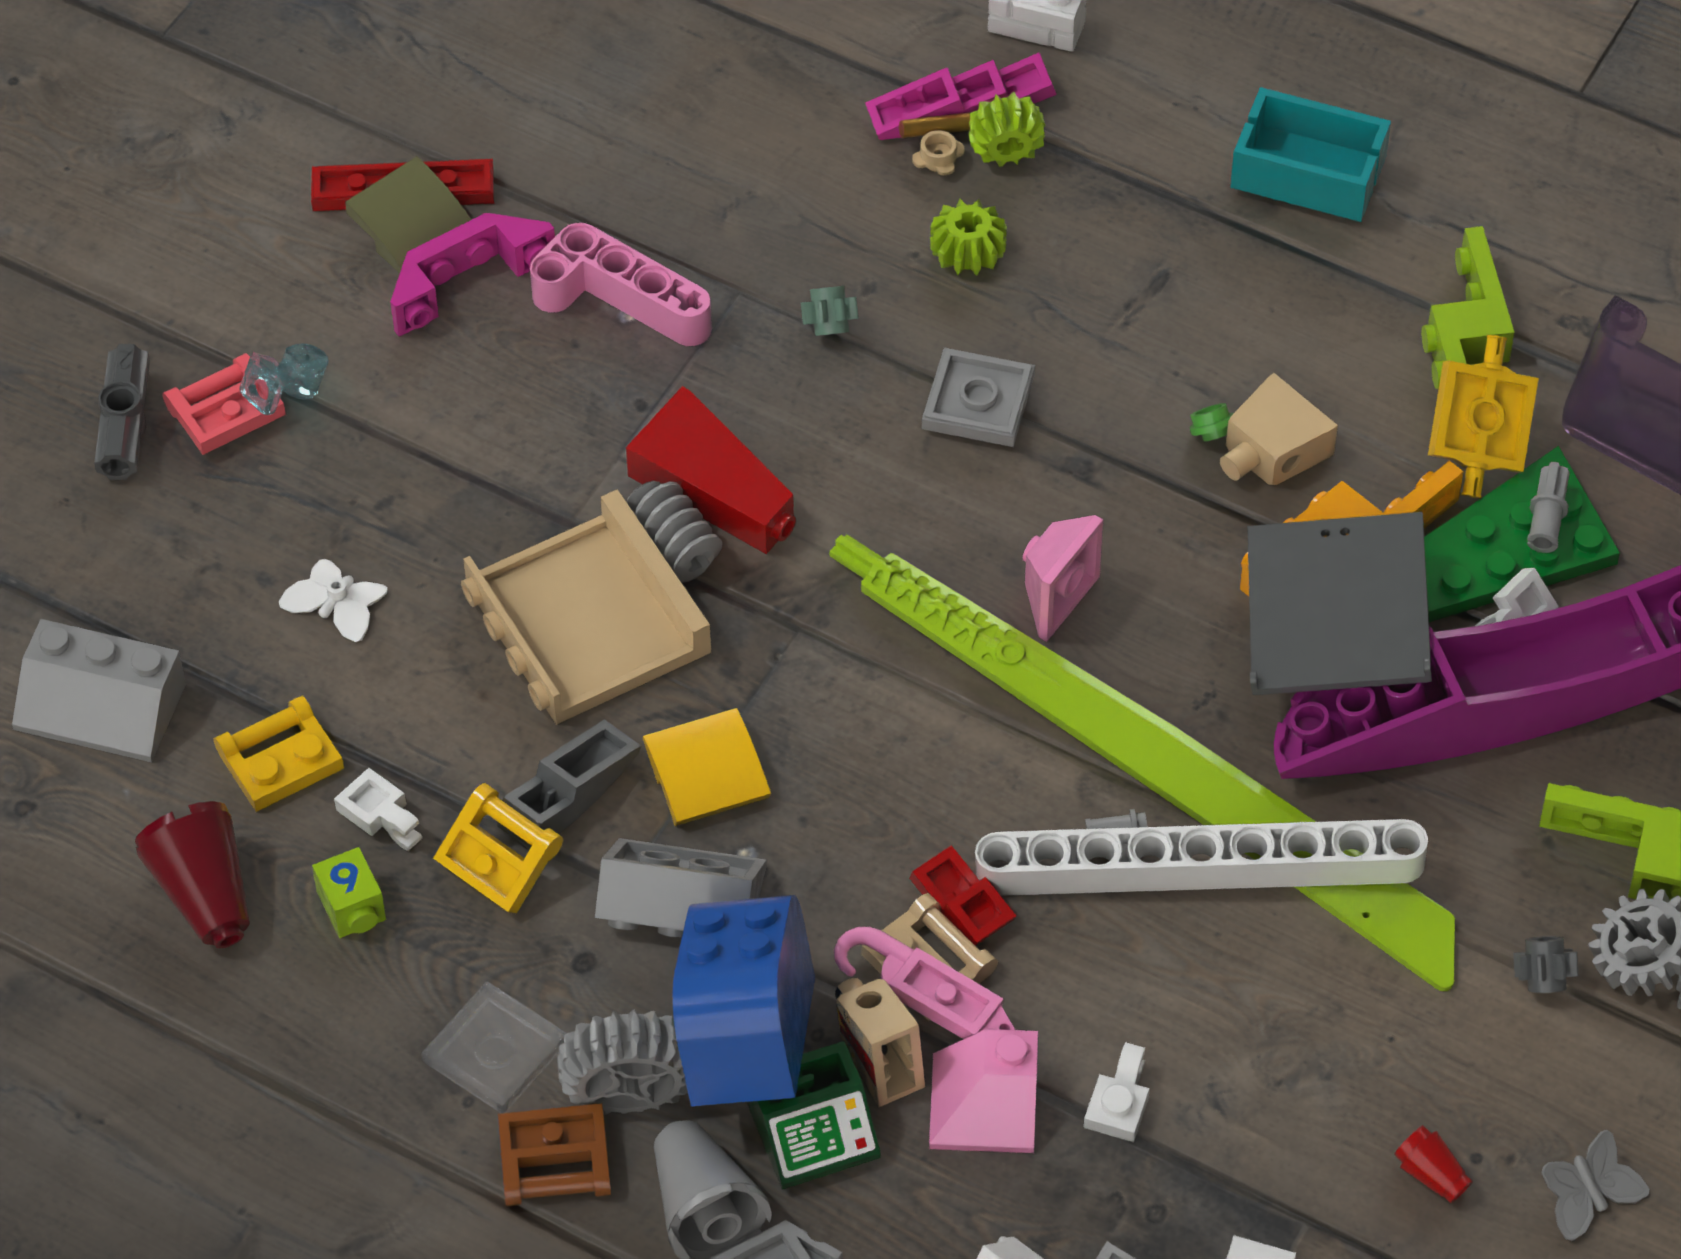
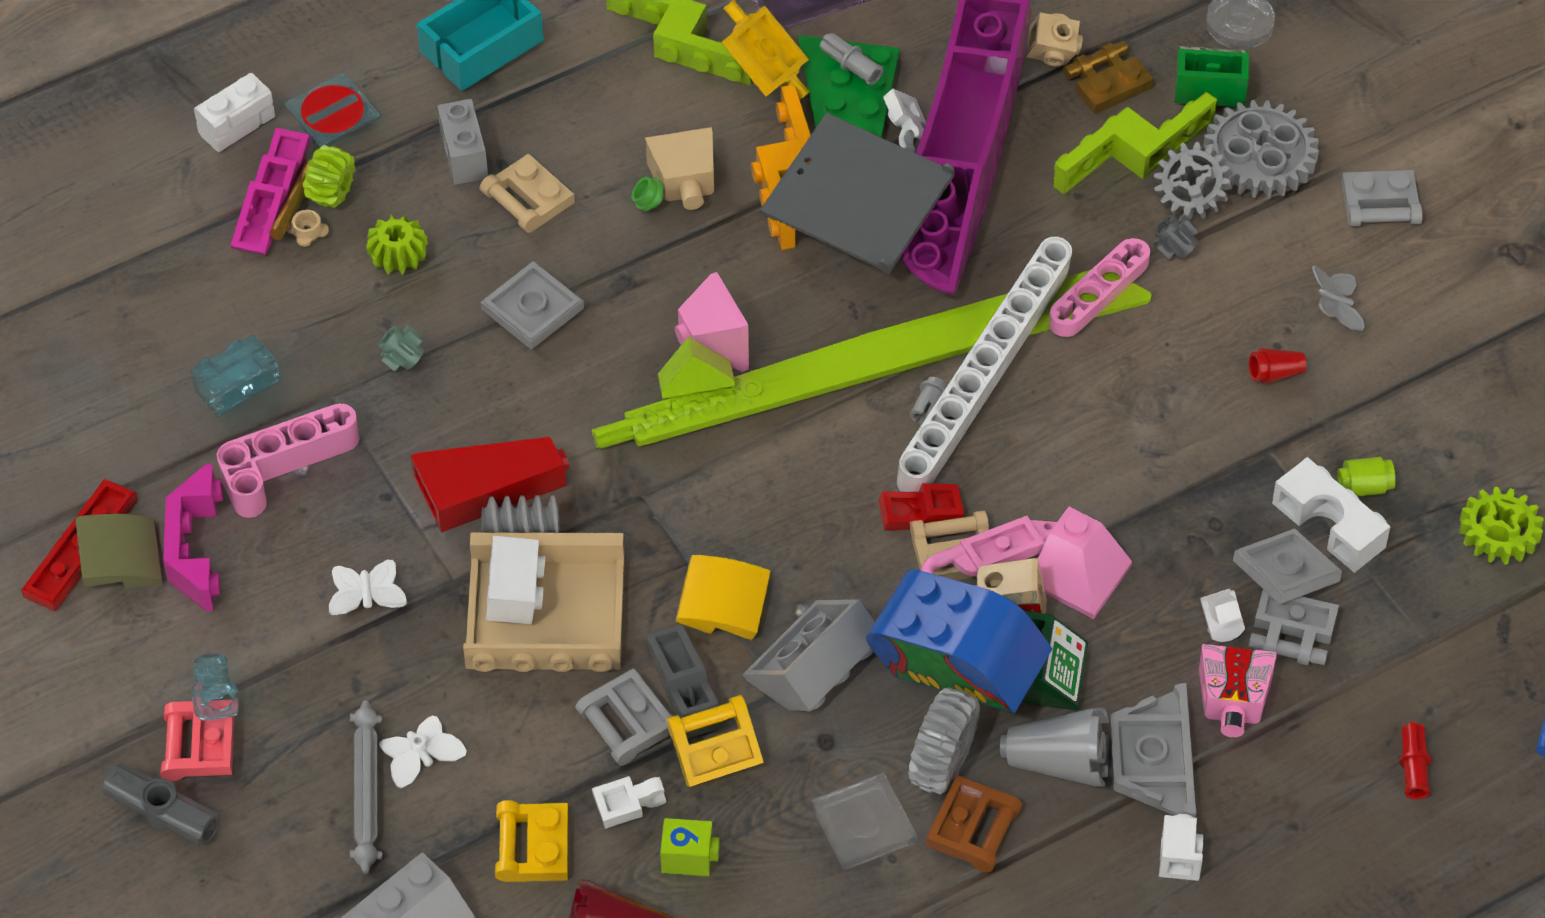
camera: 60 degrees left, 0 degrees up
white plate [1084,1042,1149,1142] -> none
none -> clear light blue brick [191,335,280,417]
none -> piece [284,72,381,148]
none -> white piece [329,560,407,615]
none -> light grey wheel [349,700,382,874]
none -> light grey brick [437,99,488,185]
none -> tan plate [480,153,575,233]
none -> white brick [486,536,545,624]
none -> light grey plate [575,668,671,766]
none -> lime slope [658,336,735,399]
none -> bright pink beam [1049,238,1150,337]

